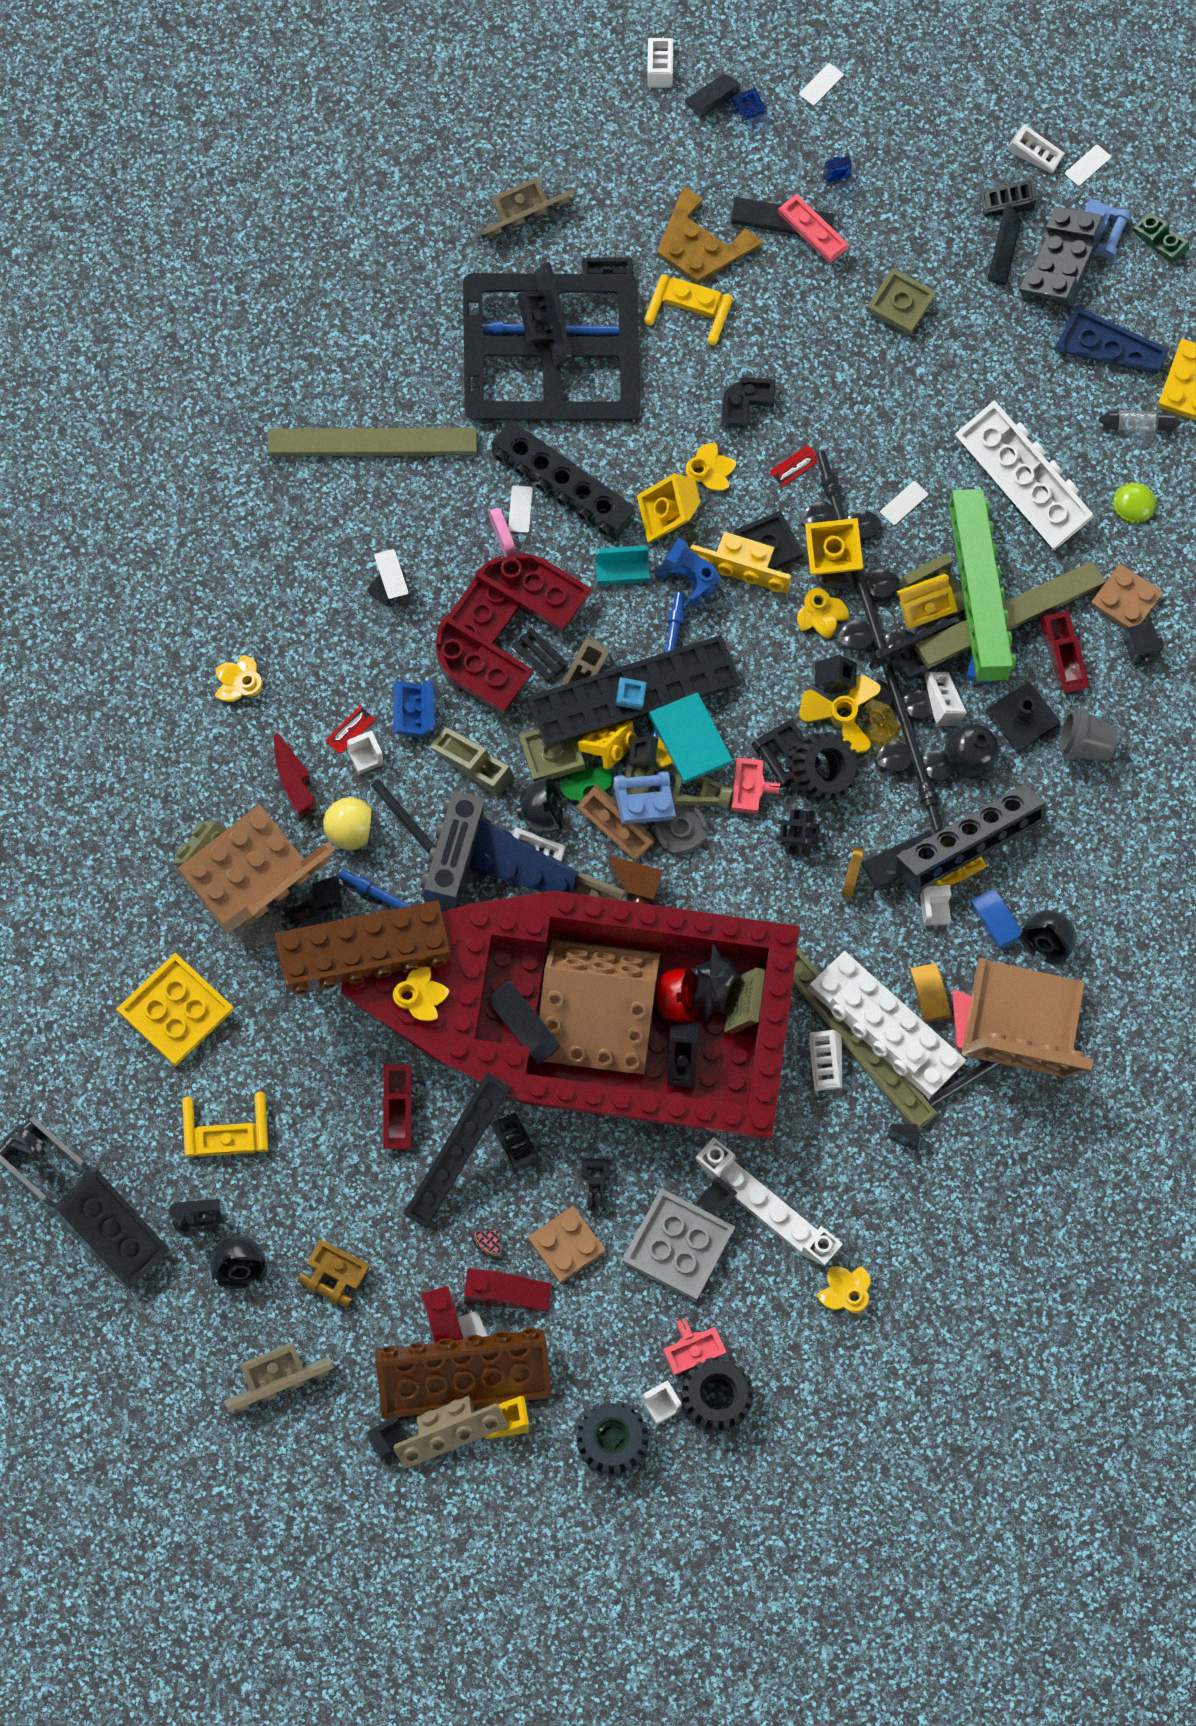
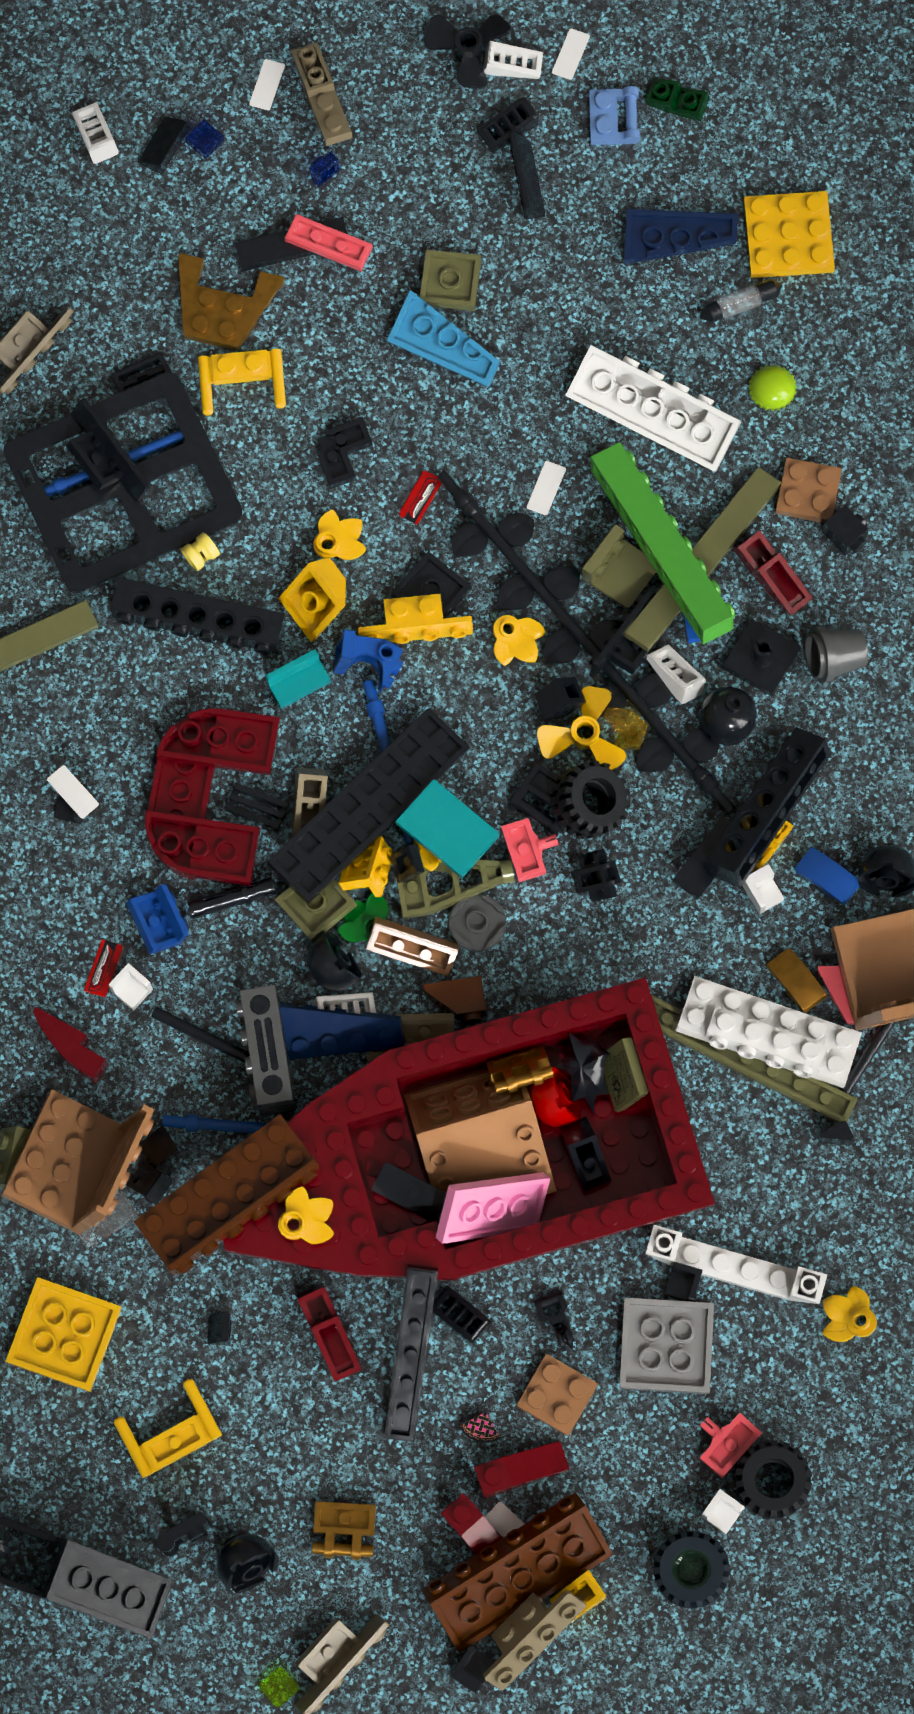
camera: 15 degrees left, 5 degrees up
light yellow helmet [323,797,371,850] -> none
olive slope [430,727,515,797] -> none
bright pink tile [488,508,516,557] -> none
white sticker [508,486,533,533] -> none
medium blue plate [614,771,676,824] -> none
dark azure tile [615,677,647,710] -> none
yellow slope [805,518,863,575] -> none
white slope [809,1030,842,1091] -> none
pearl gold tile [841,847,865,900] -> none
yellow plate [896,574,958,629] -> none
piece [1019,206,1106,310] -> none
none -> light yellow wheel [180,532,220,571]
none -> black pin [188,877,277,919]
none -> black slope [207,1311,232,1346]
none -> clear neon green piece [259,1667,299,1707]
none -> dark tan slope [291,42,352,146]
none -> dark azure wing [387,290,500,388]
none -> black piece [424,14,511,89]
none -> bright pink plate [435,1172,551,1244]
none -> pearl gold plate [486,1045,554,1094]

